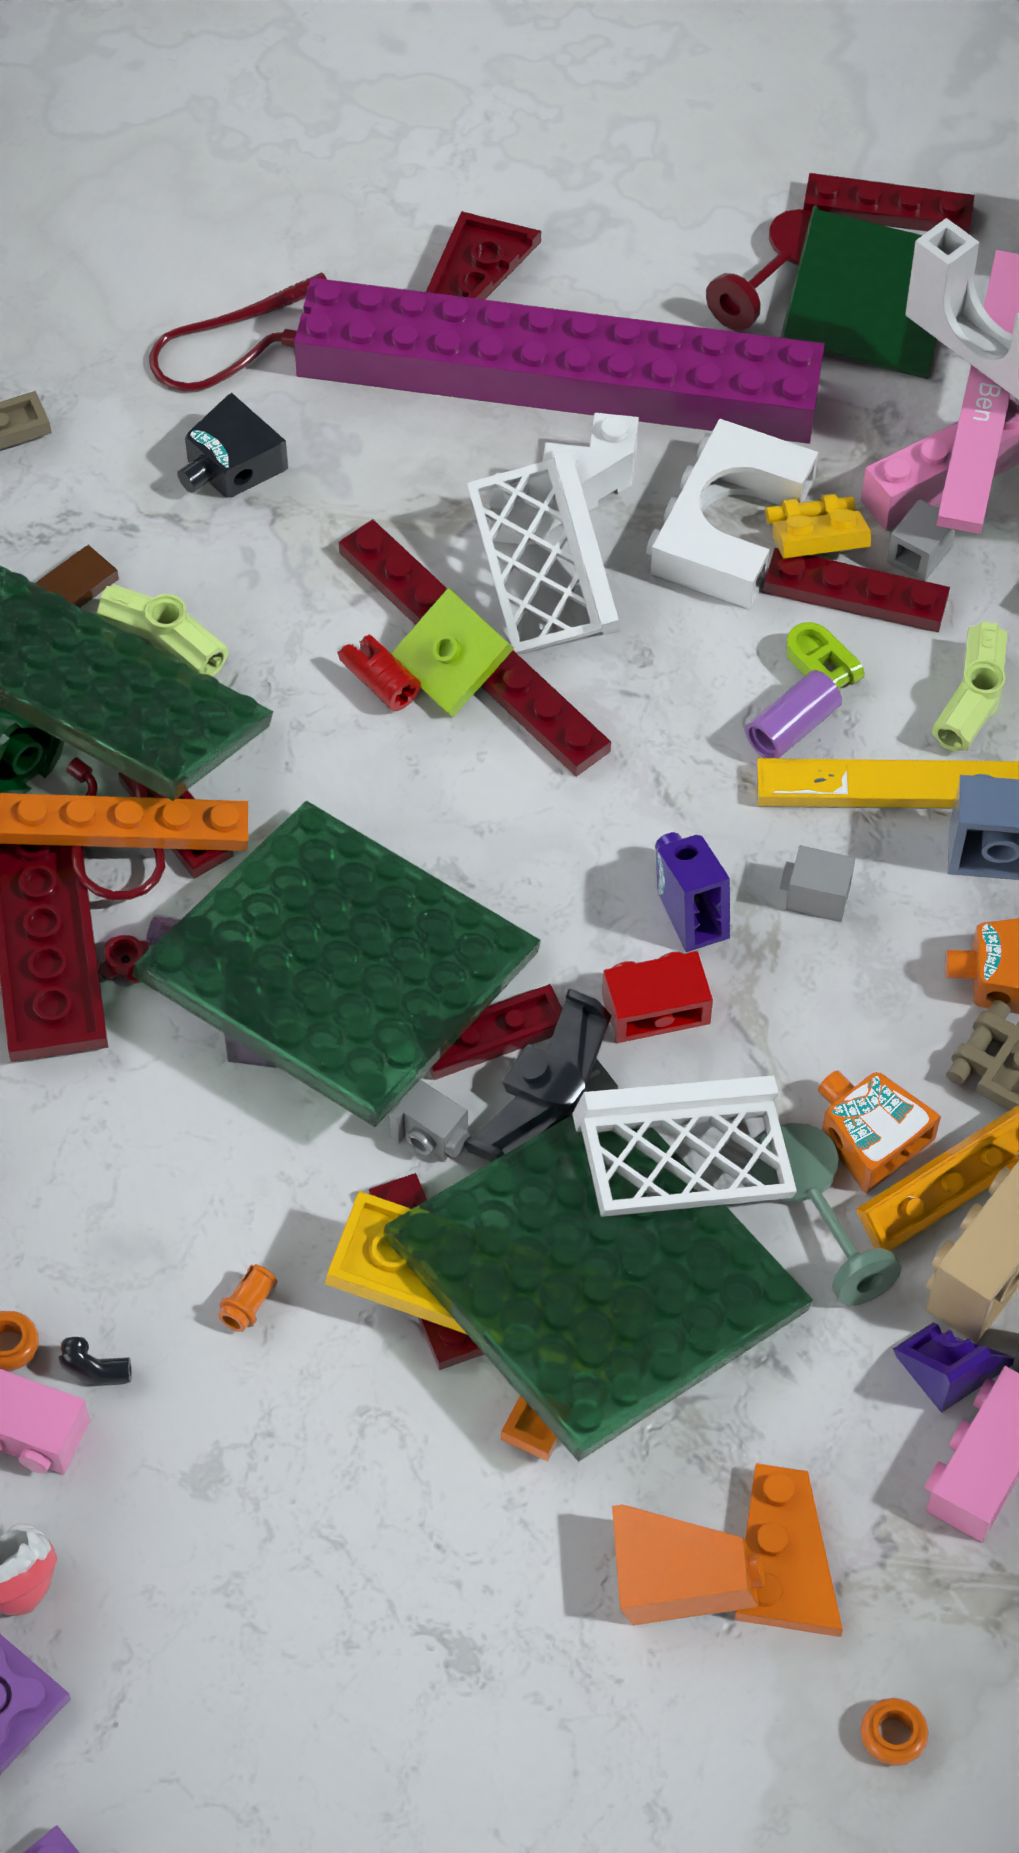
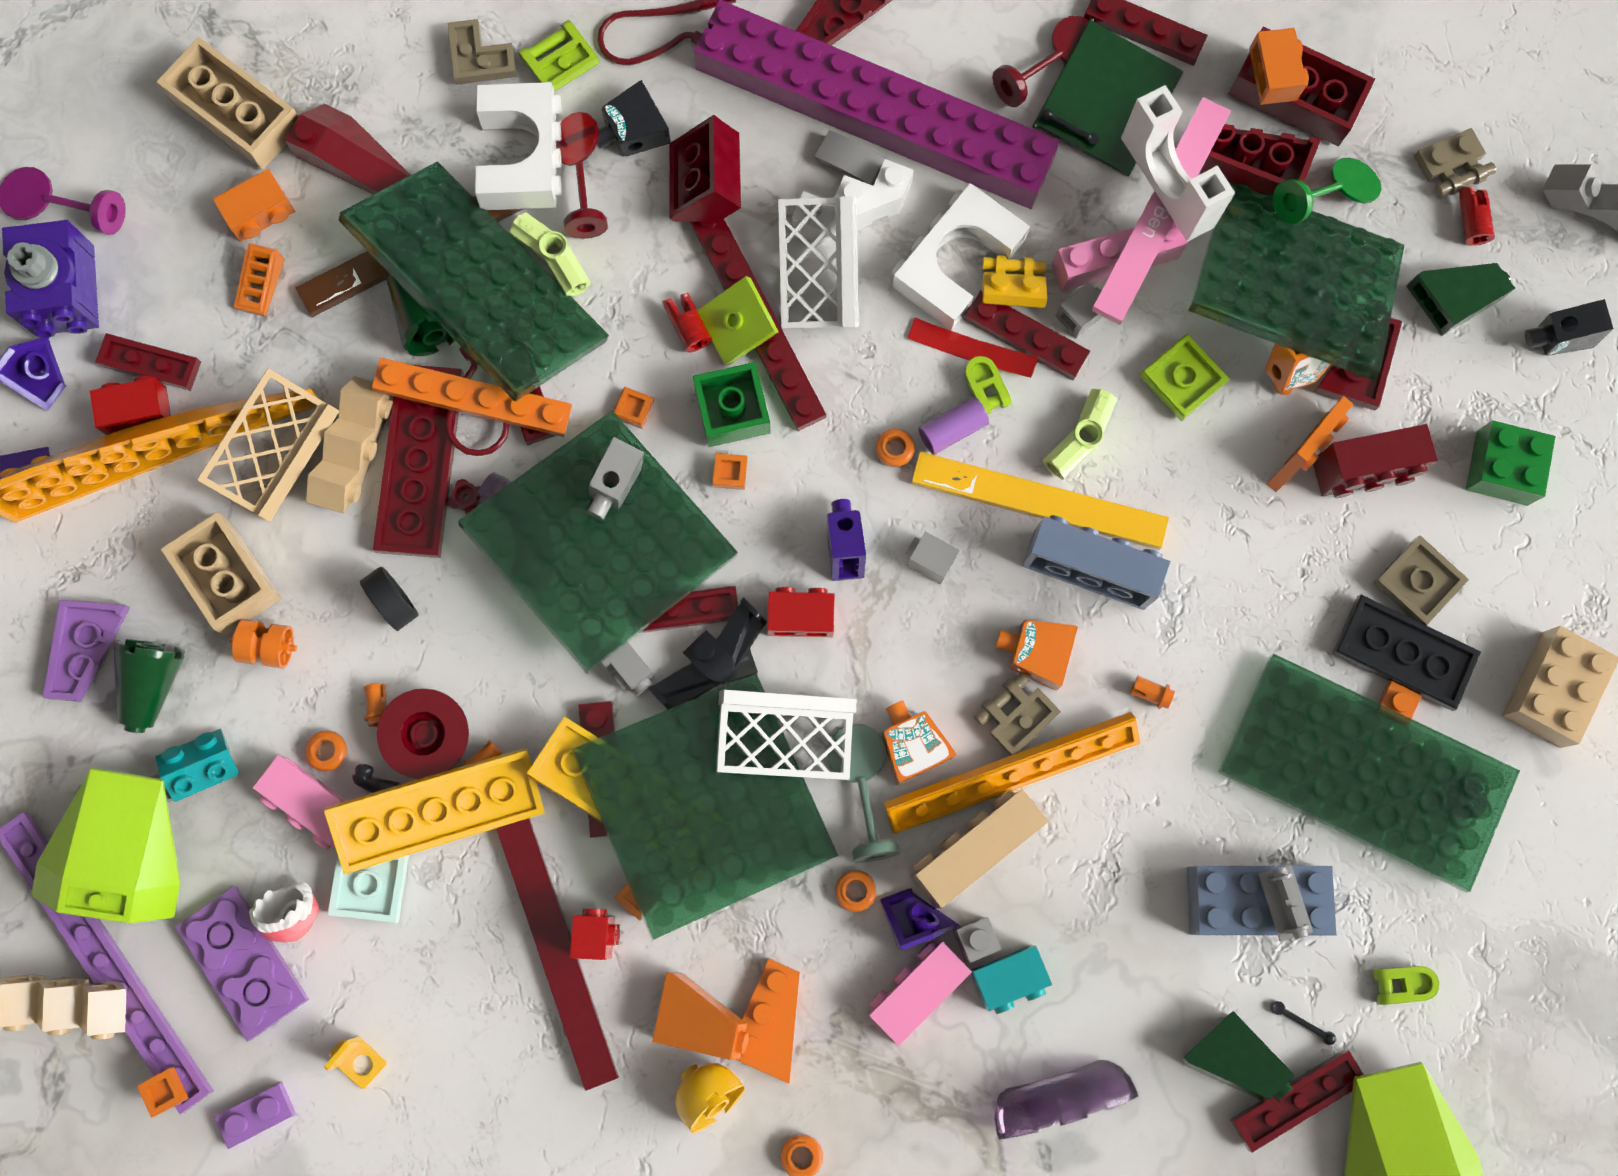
camera: 10 degrees right, 20 degrees up
none -> yellow bracket [323,1036,387,1089]
none -> yellow plate [324,748,545,875]
none -> light aqua plate [328,854,409,923]
none -> black tyre [360,567,419,631]
none -> orange pin [363,683,387,727]
none -> dark red hat [377,689,469,779]
none -> white arch [475,82,562,210]
none -> dark red tile [496,818,619,1091]
none -> lime plate [518,19,599,92]
none -> dark red piece [556,112,608,239]
none -> red brick [570,908,620,960]
none -> light grey torso [585,437,644,521]
none -> orange tile [612,387,654,429]
none -> dark red slope [669,115,741,222]
none -> yellow cylinder [675,1063,745,1134]
none -> green brick [692,362,771,448]
none -> orange plate [713,453,748,490]
none -> light grey slope [814,130,886,186]
none -> orange piece [835,870,876,912]
none -> orange piece [876,429,915,467]
none -> red sticker [908,318,1038,378]
none -> black hinge [1041,108,1099,146]

